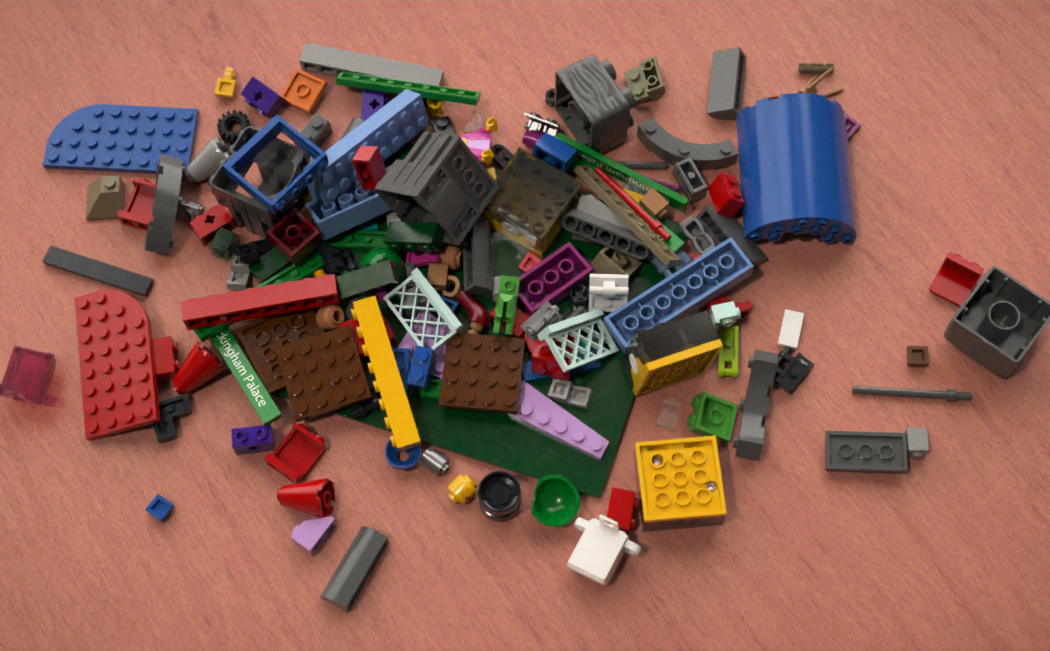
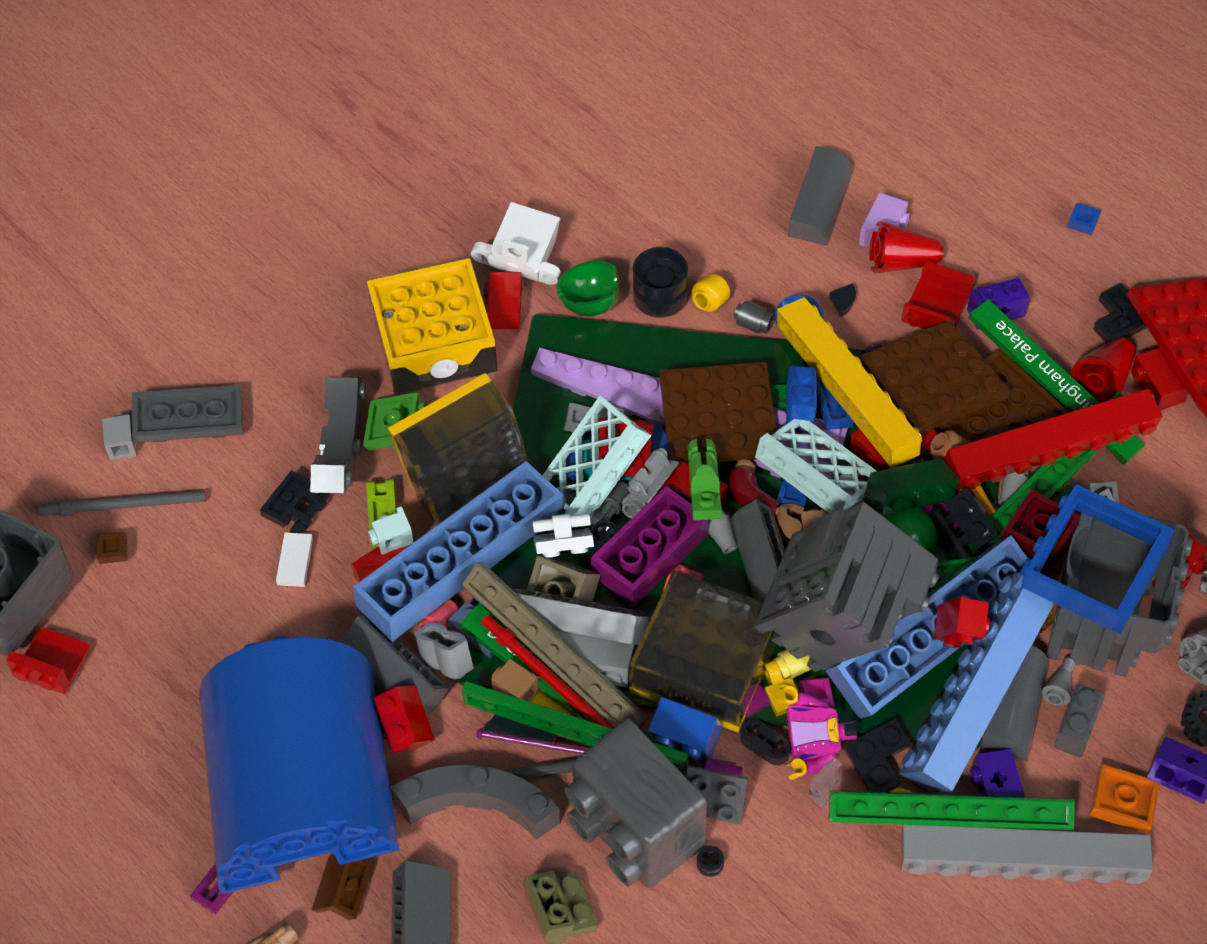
camera: 170 degrees right, 10 degrees down
dark grey brick [672,158,708,203] -> none
none -> black tile [829,283,856,317]

